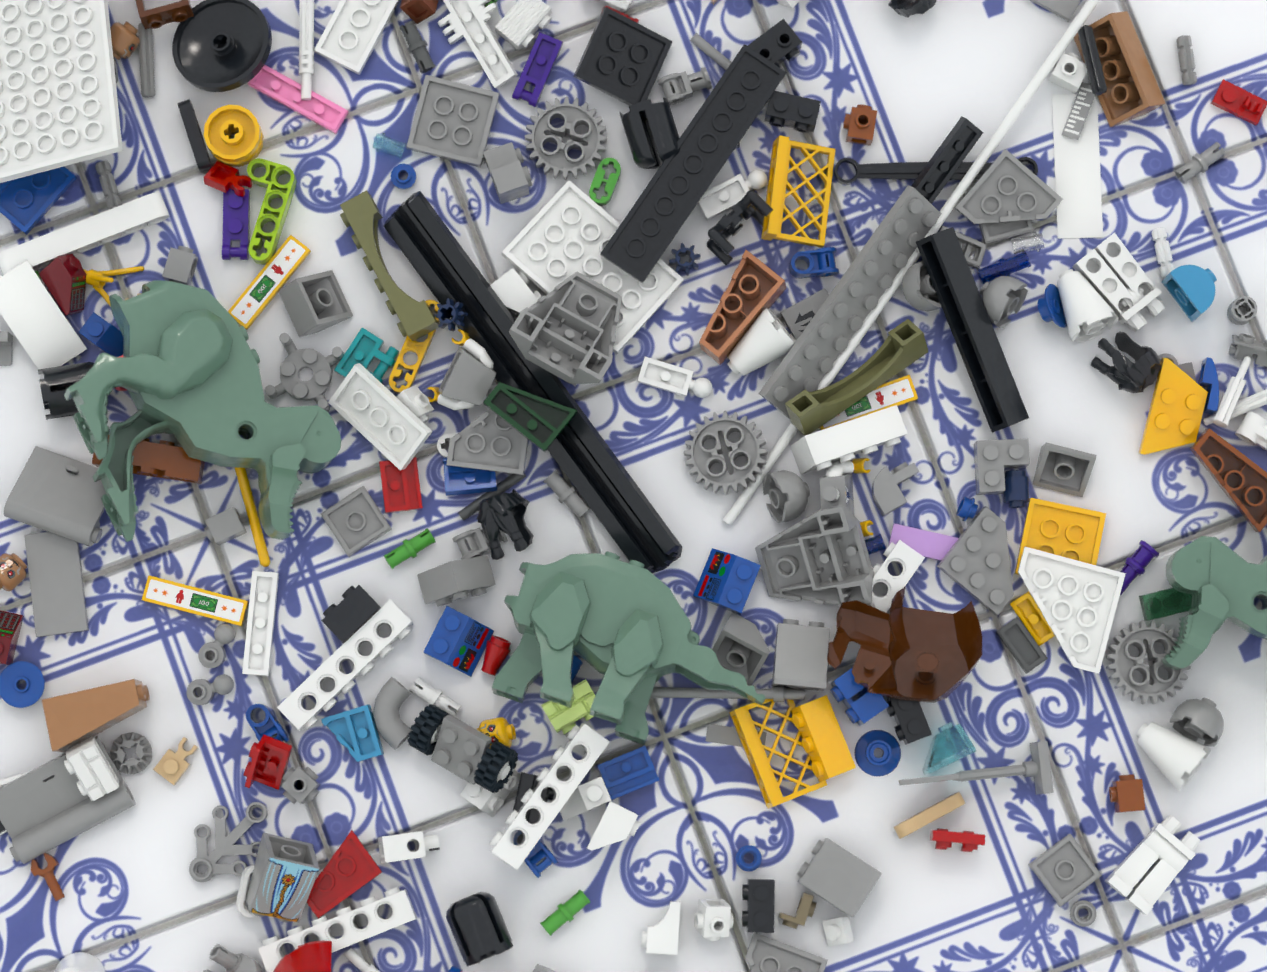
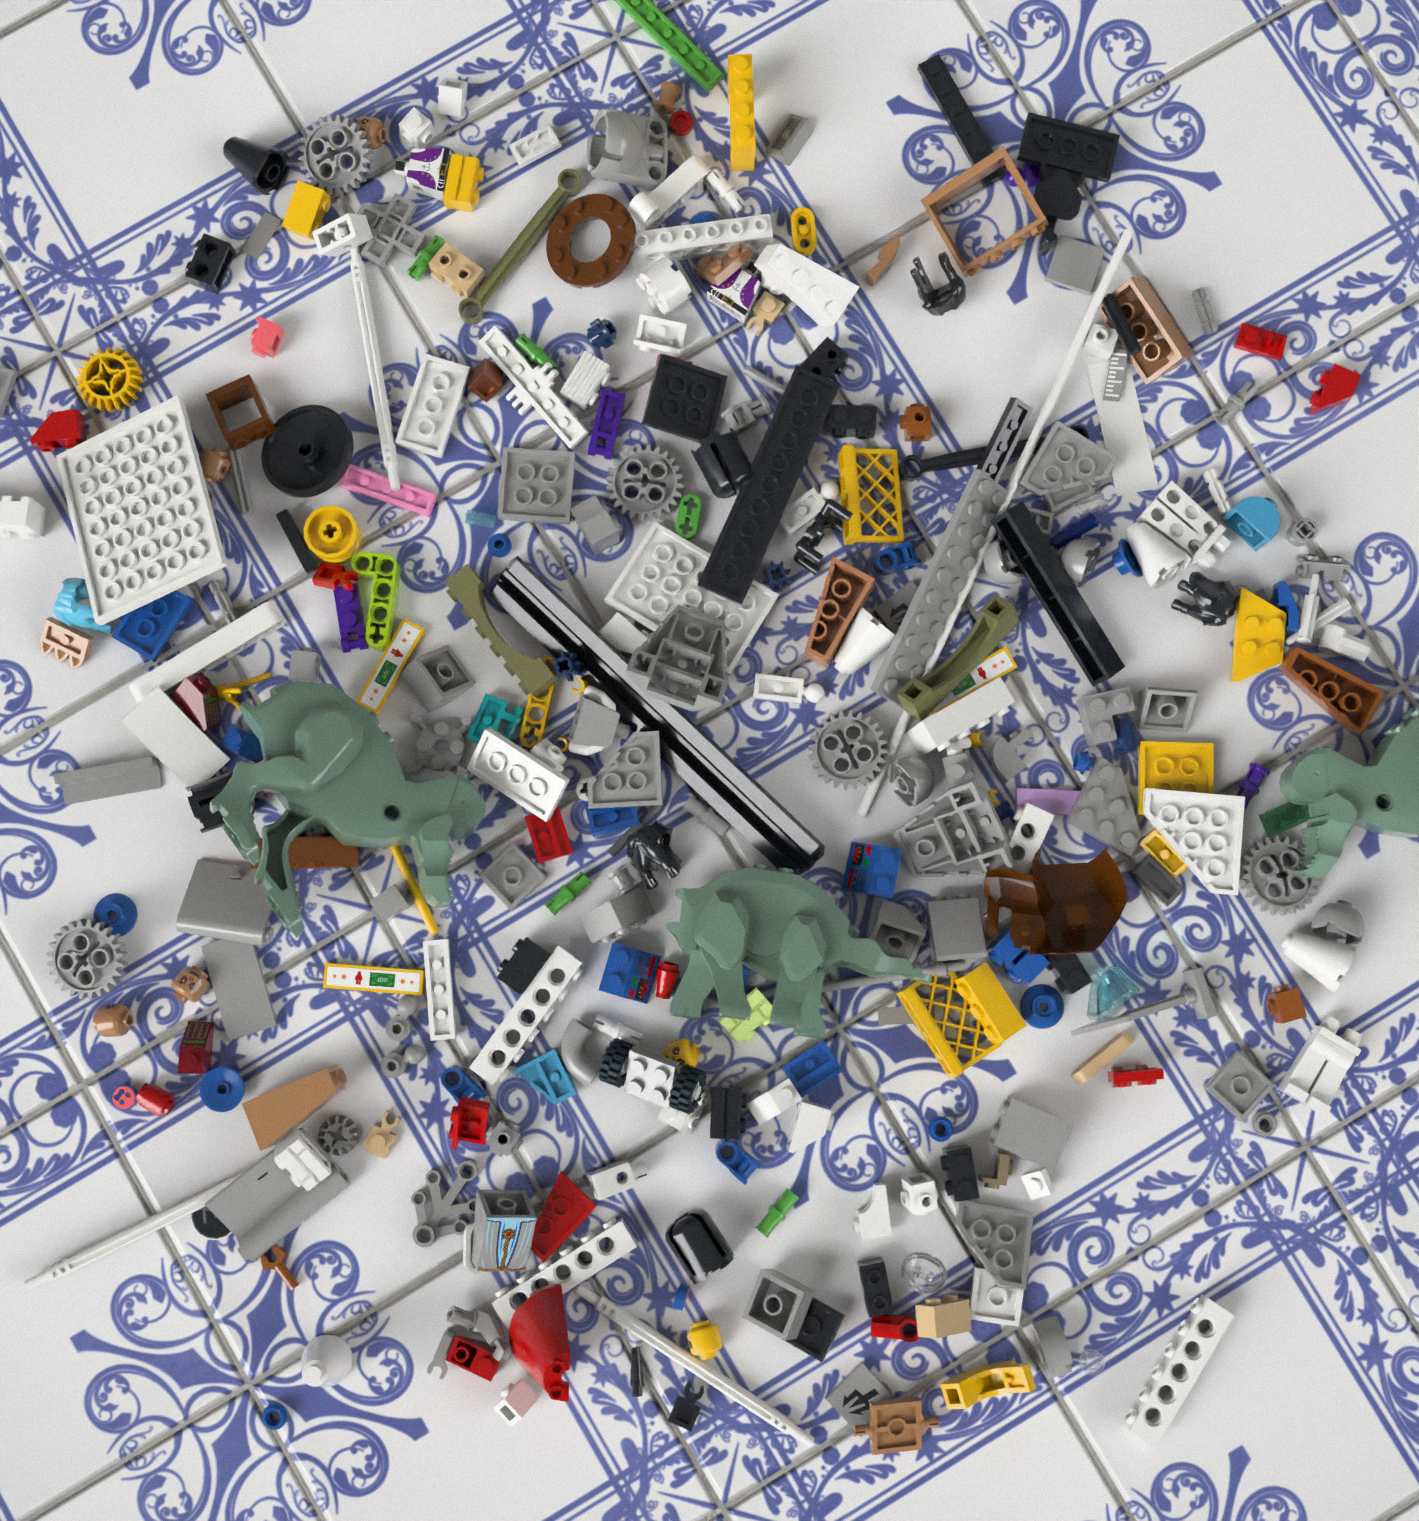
camera: 10 degrees left, 0 degrees up
dark grey pin [400,21,436,73] -> none
dark green wedge [483,382,577,452] -> none
white brick [489,723,609,870] -> none

